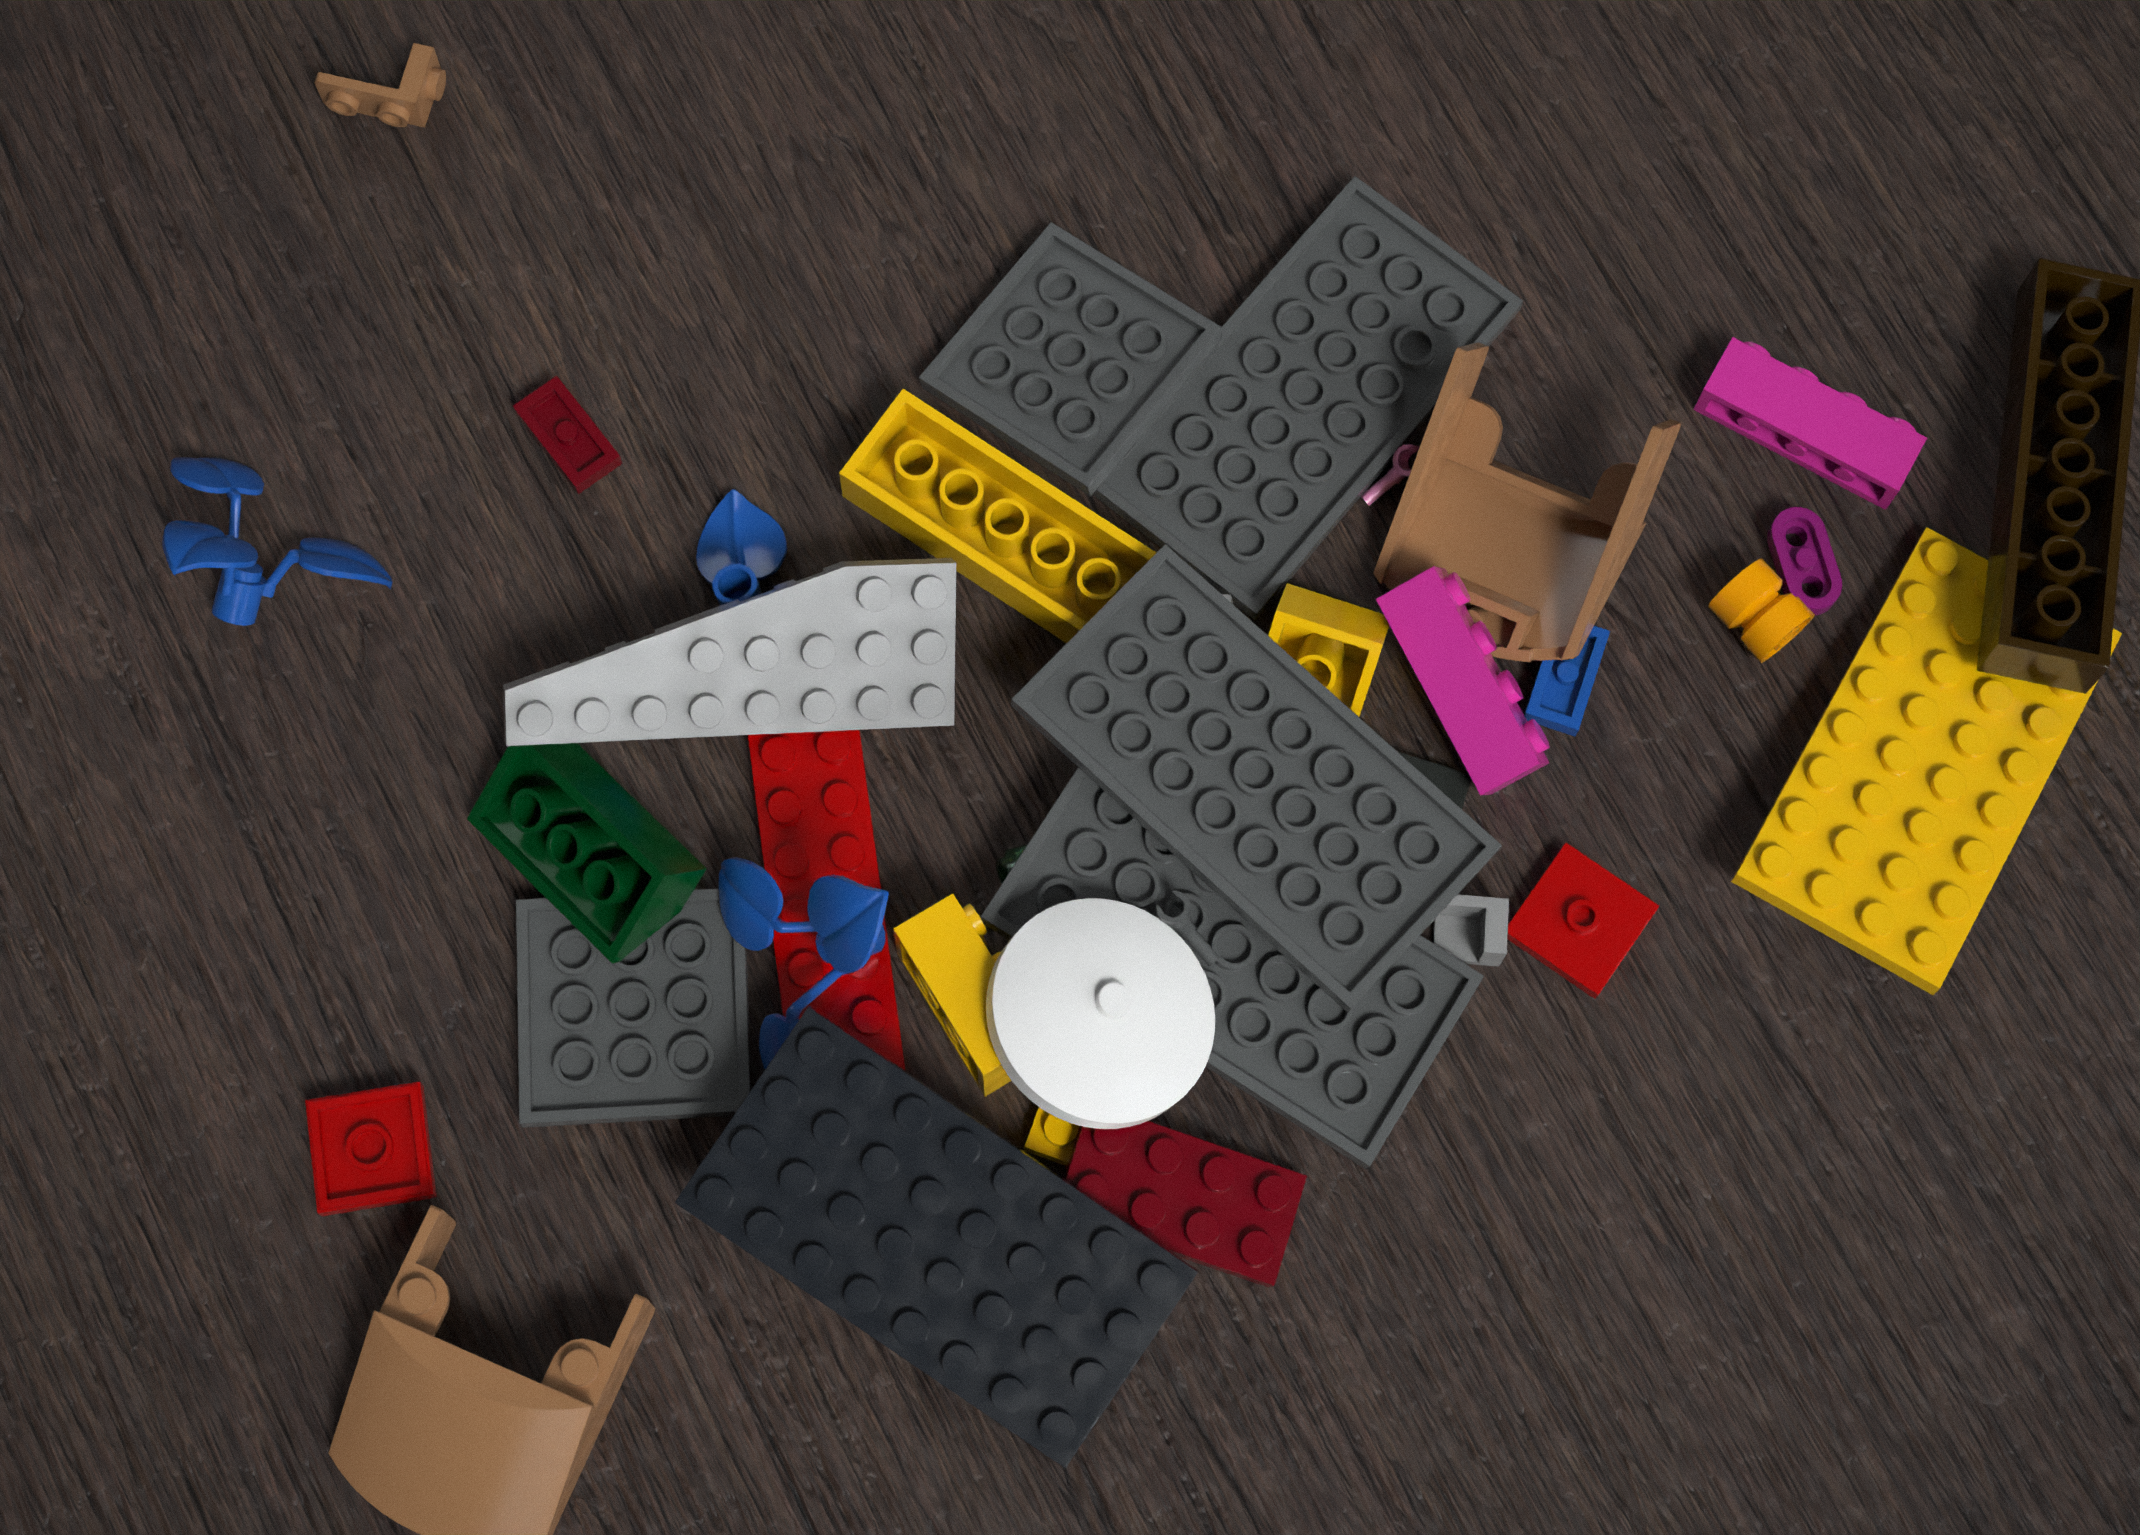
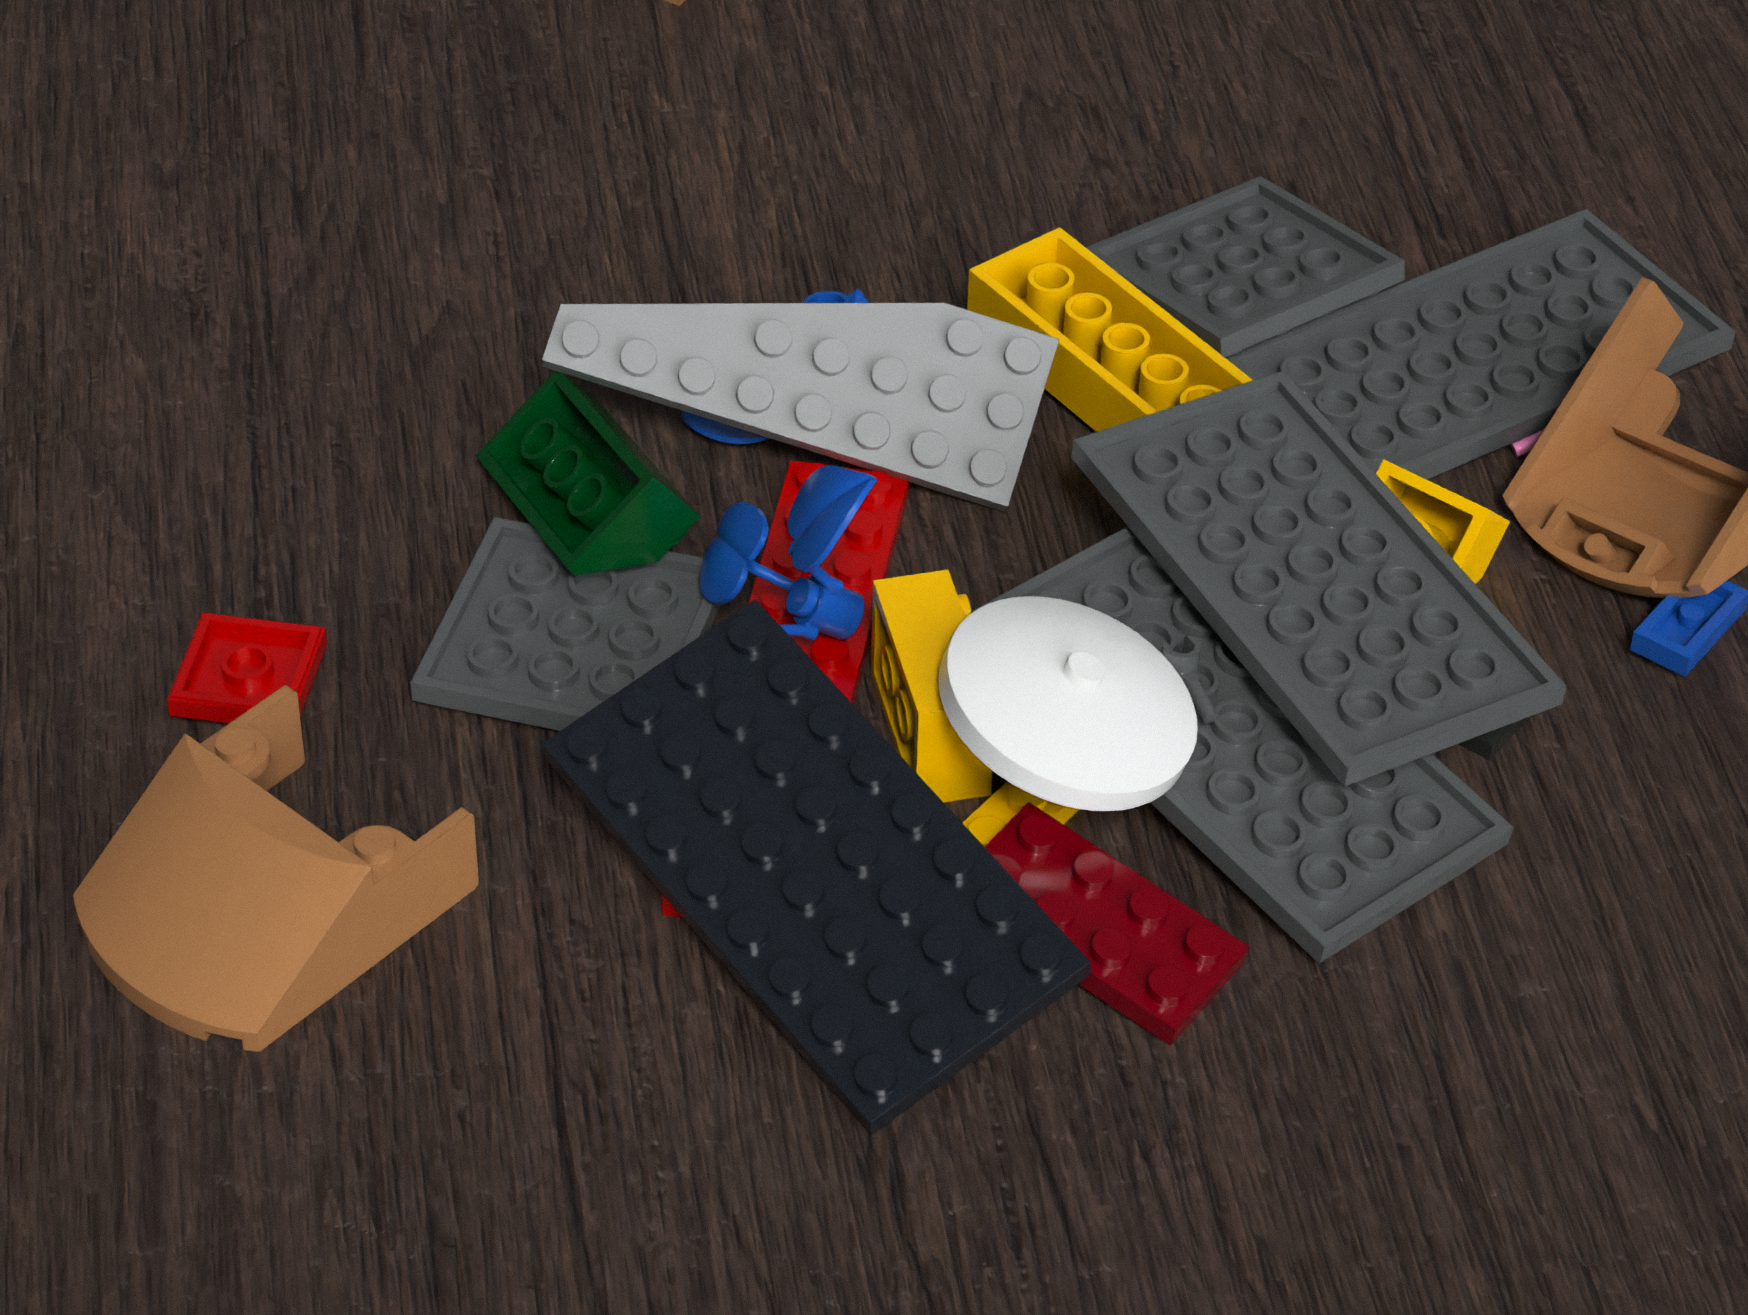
camera: 20 degrees right, 30 degrees down
blue plant [162,457,393,626] -> none
dark red plate [512,376,623,495] -> none
dark pink brick [1376,566,1550,796] -> none
light grey panel [1433,895,1509,967] -> none
red plate [1507,843,1659,999] -> none

